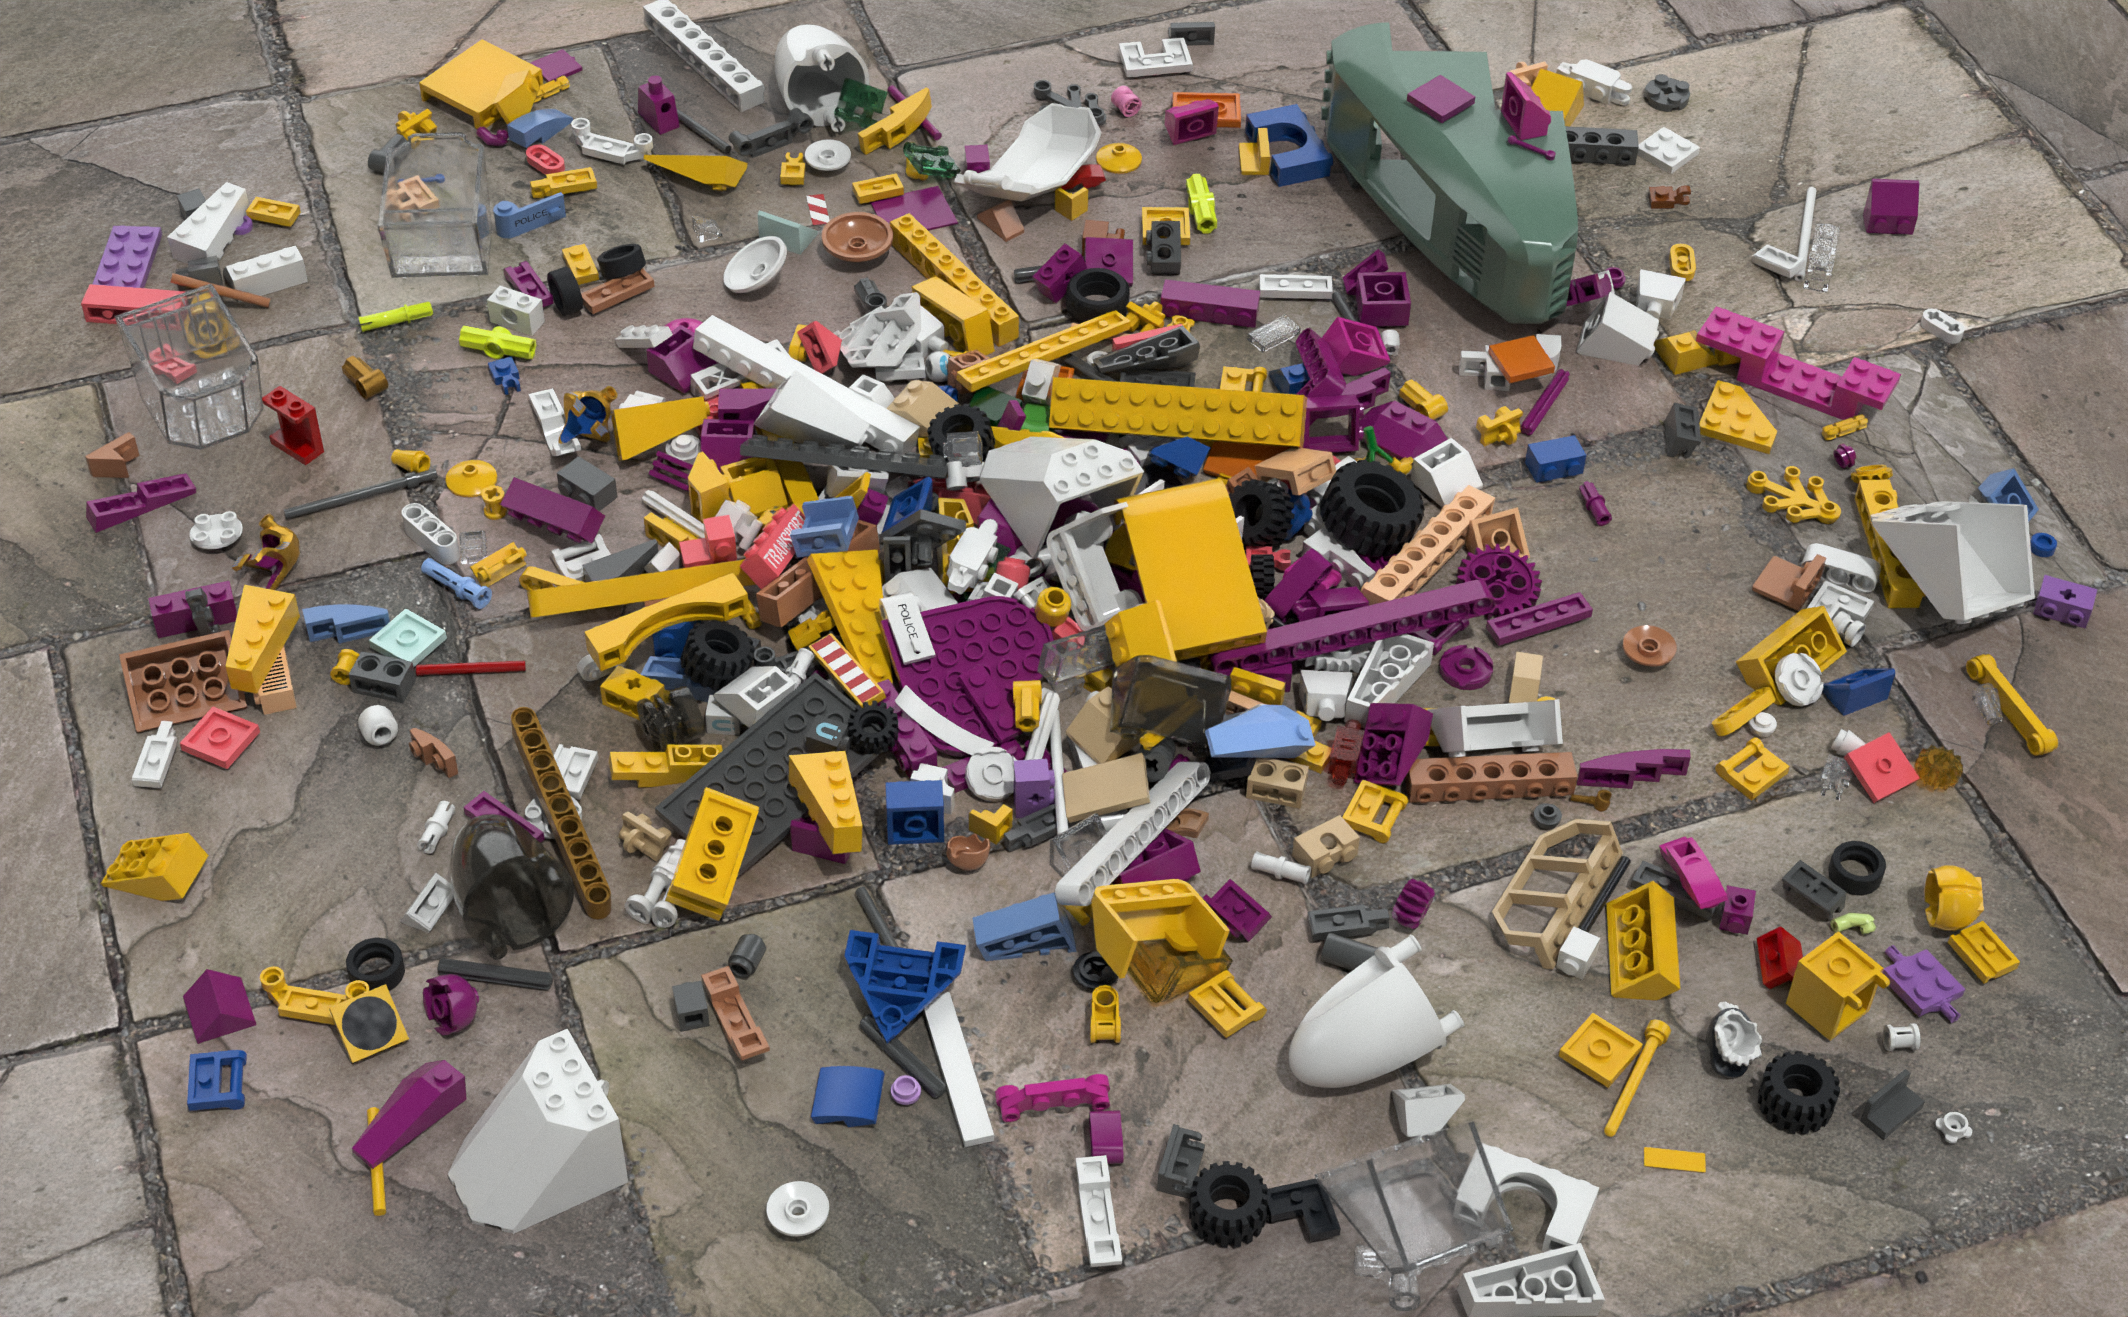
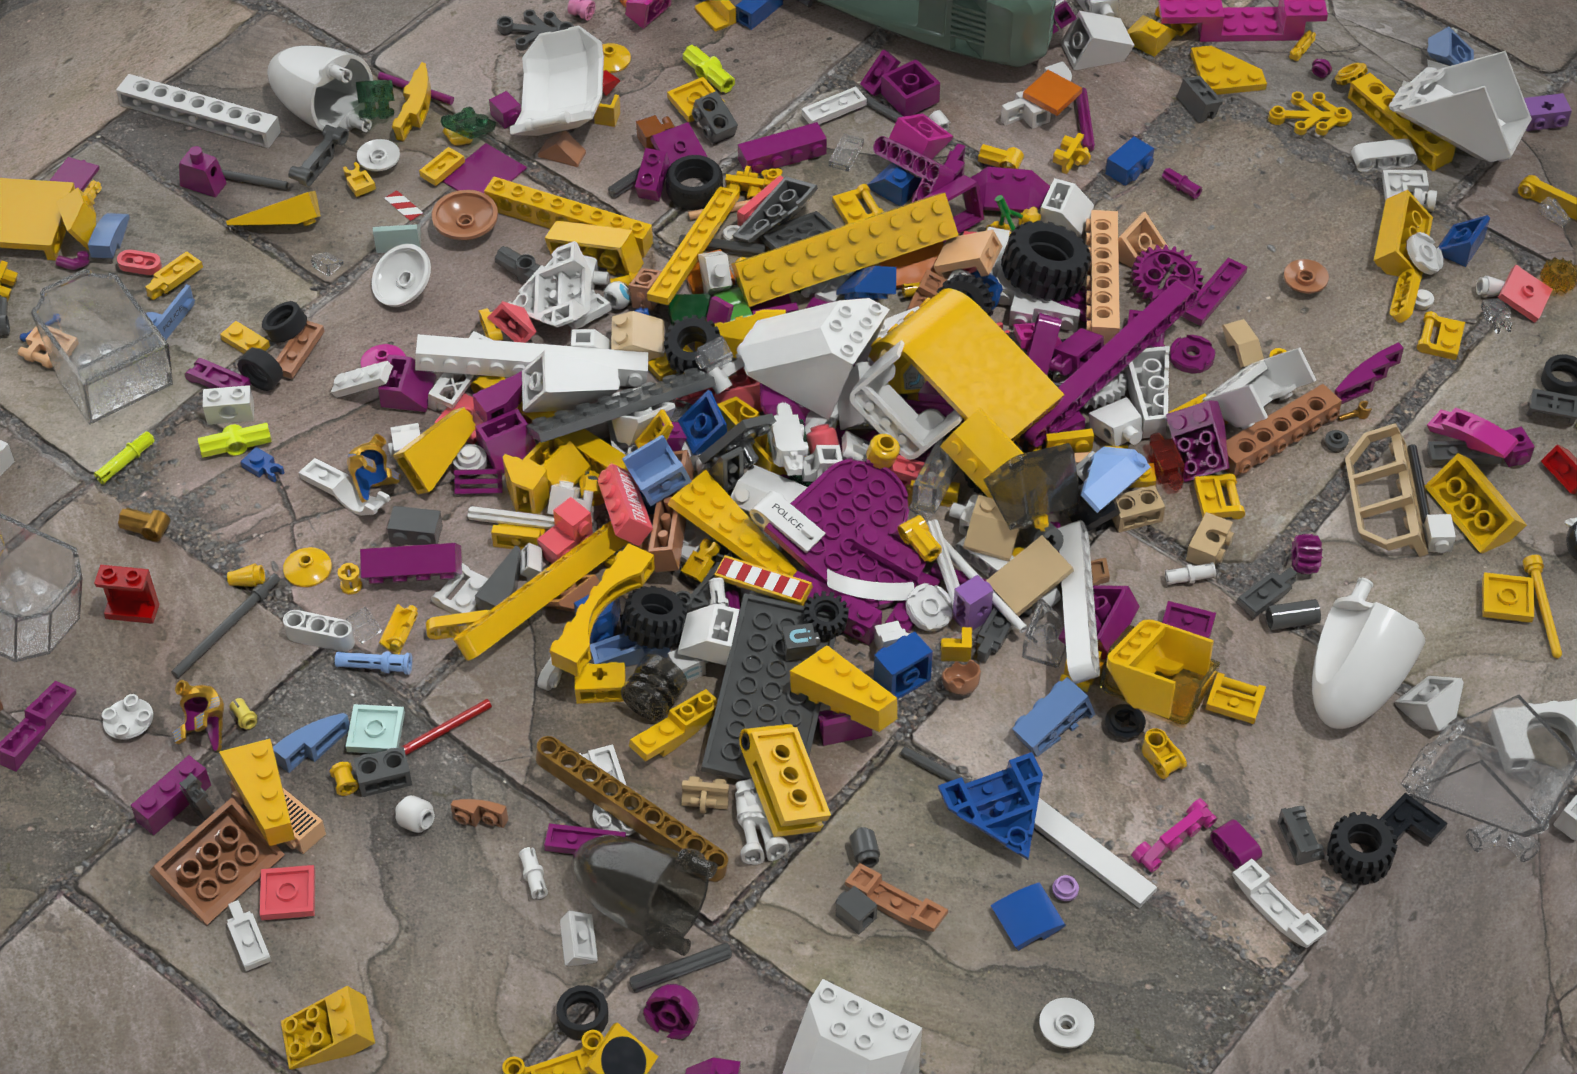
camera: 30 degrees left, 5 degrees up
white plate [571,118,653,164] -> none
dark grey axle [860,1014,946,1098] -> none
nougat bracket [1752,554,1827,611] -> none
none -> light yellow pin [229,698,257,729]

